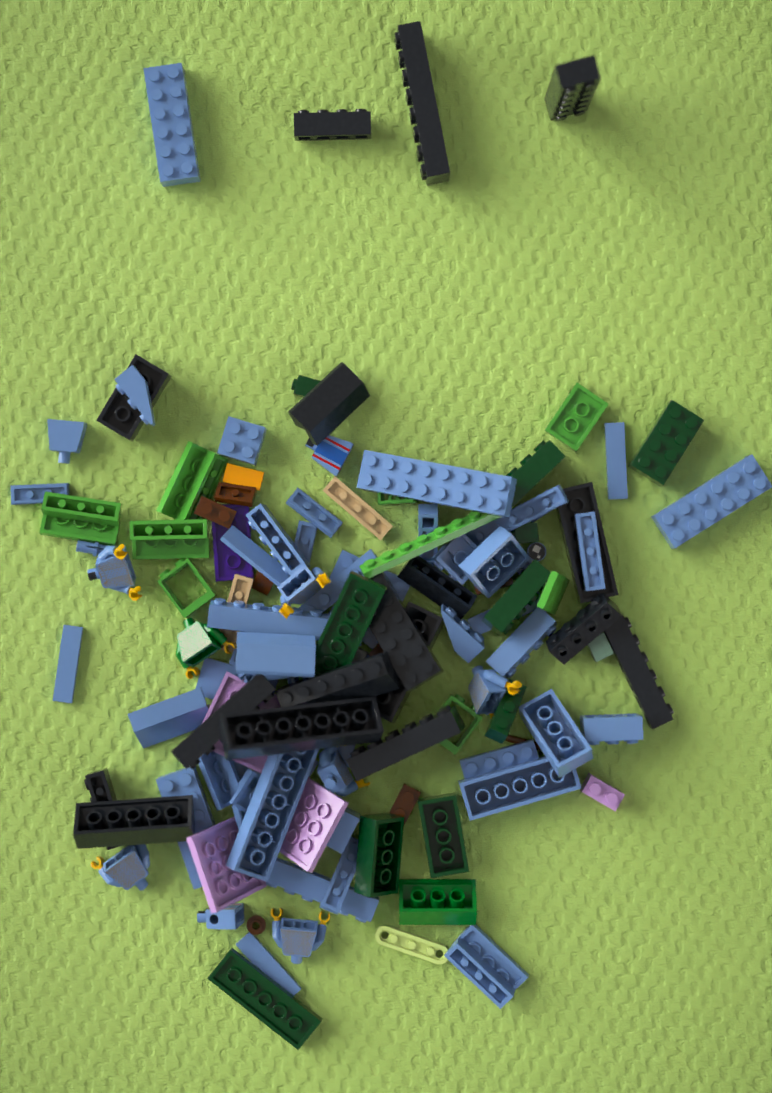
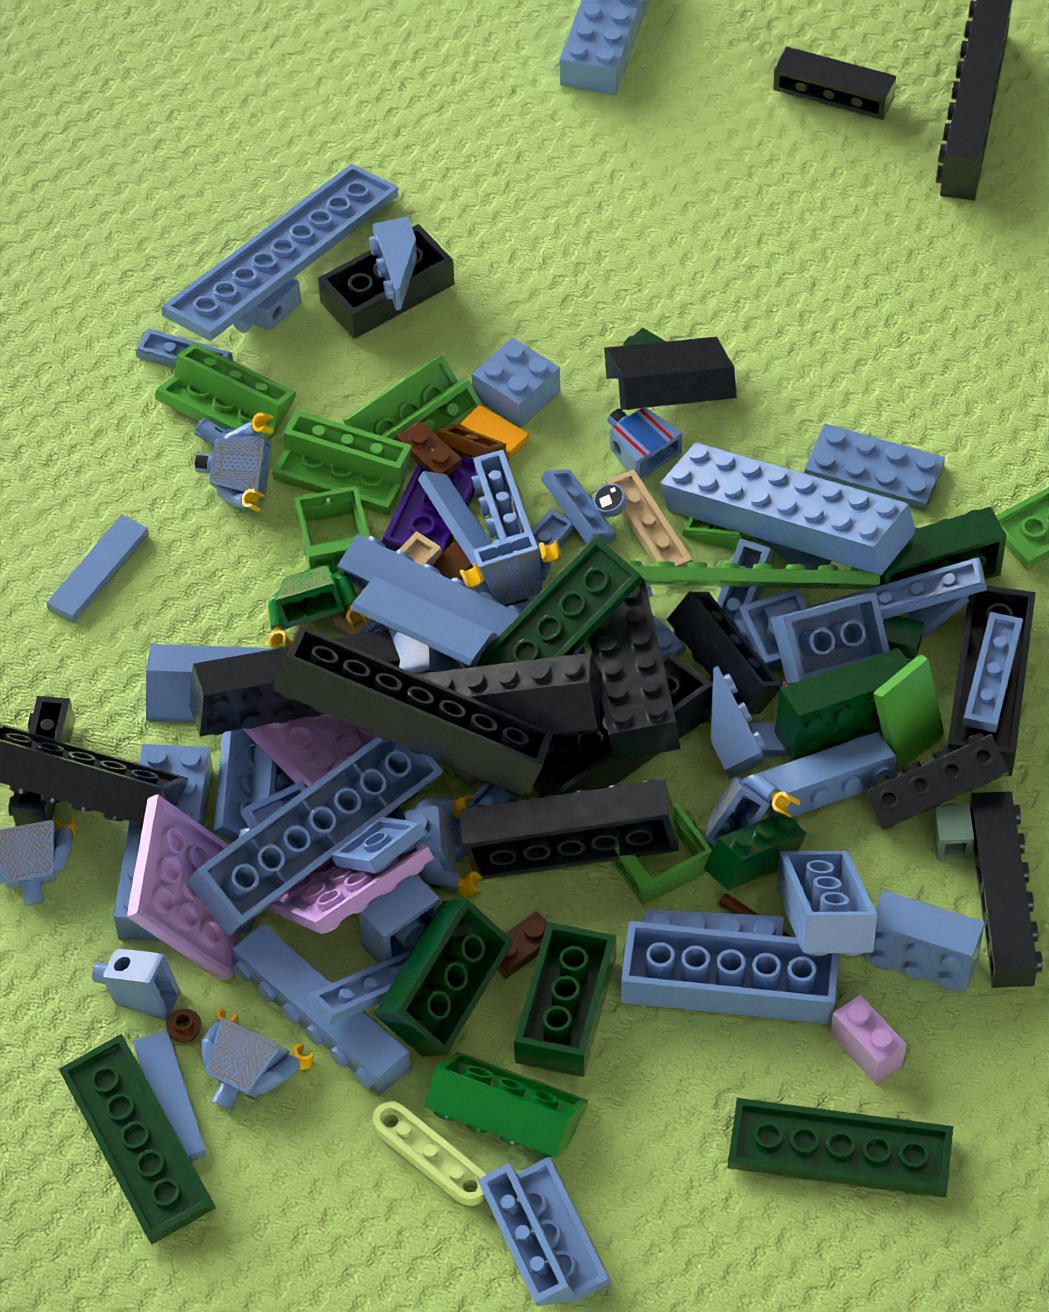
camera: 20 degrees right, 35 degrees down
none -> medium blue plate [162,164,399,341]
none -> medium blue plate [331,817,426,874]
none -> tile [594,483,628,517]
none -> dark green plate [728,1098,954,1198]
none -> medium blue plate [804,423,945,512]

